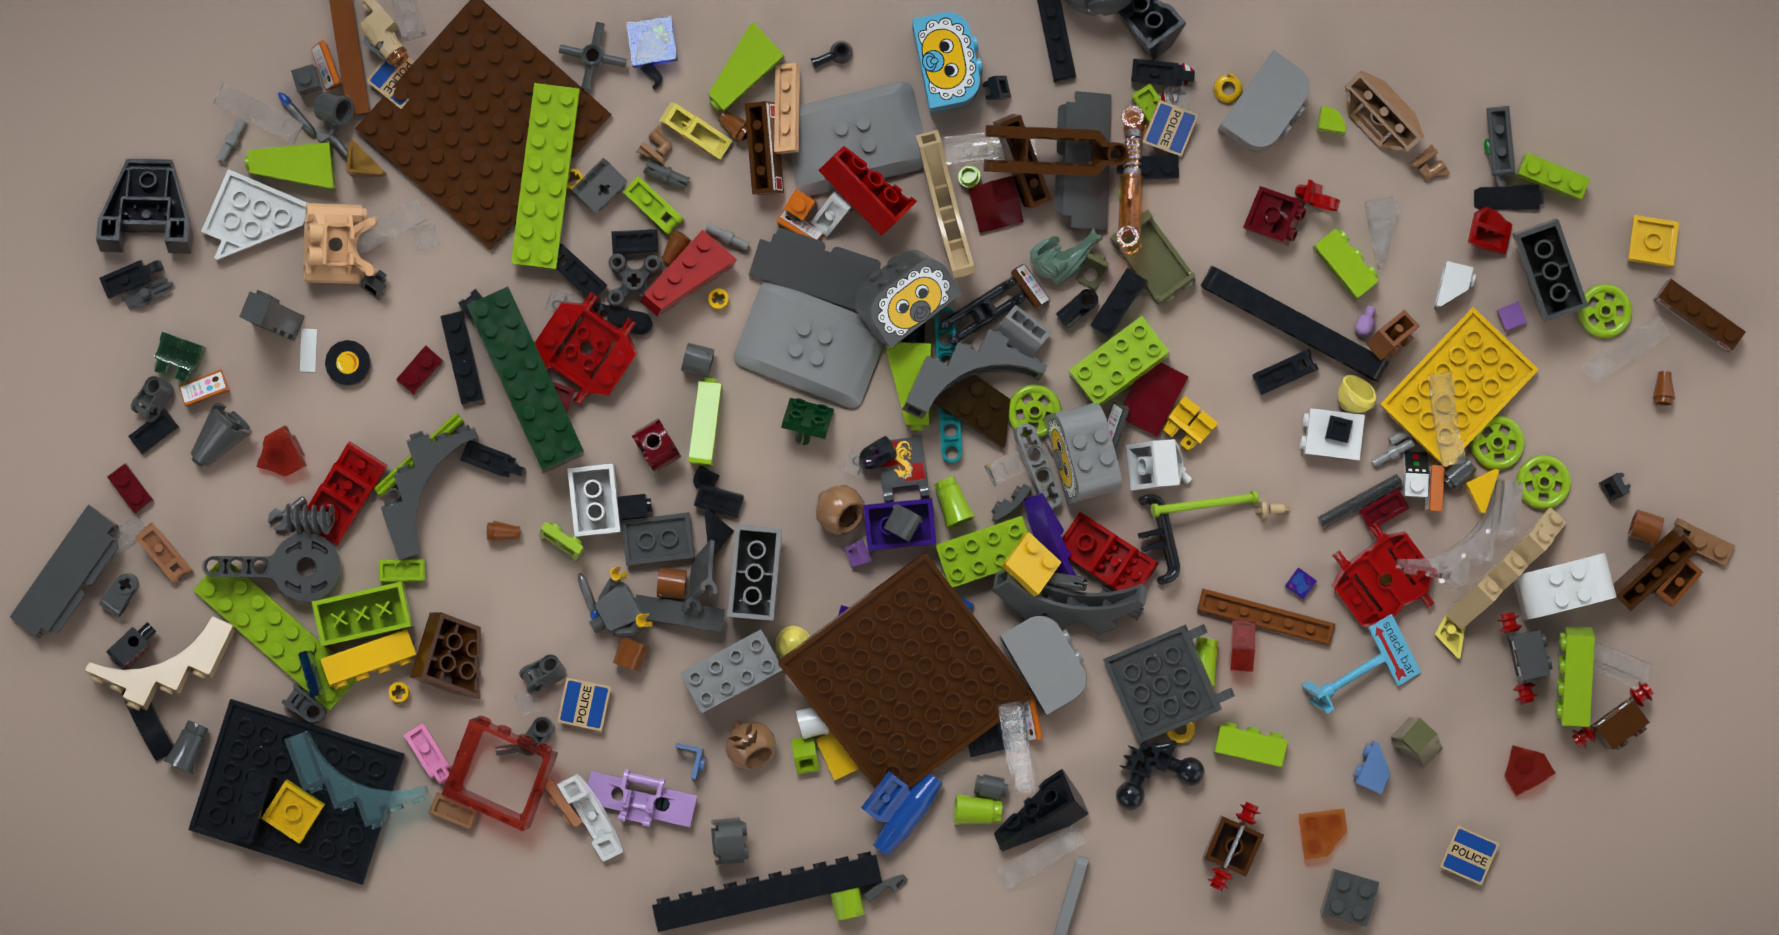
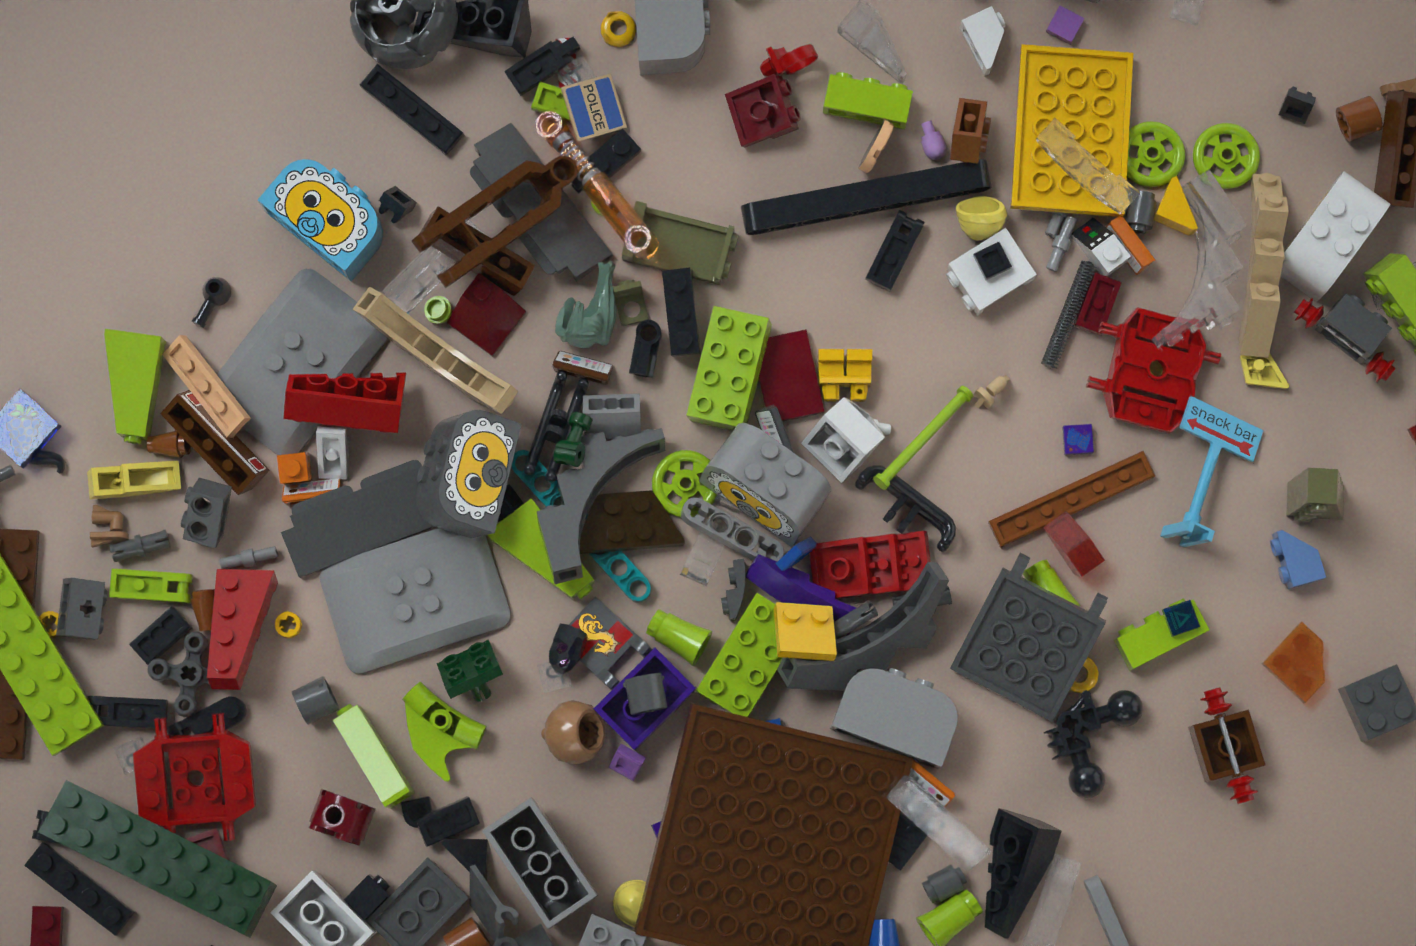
camera: 40 degrees left, 5 degrees down
none -> dark grey brick [181,478,232,548]
none -> lime pin [402,682,487,782]
none -> dark green leg [554,412,593,467]
none -> blue tile [775,536,817,571]
none -> light nougat tile [858,119,894,173]
none -> tile [1162,600,1200,637]

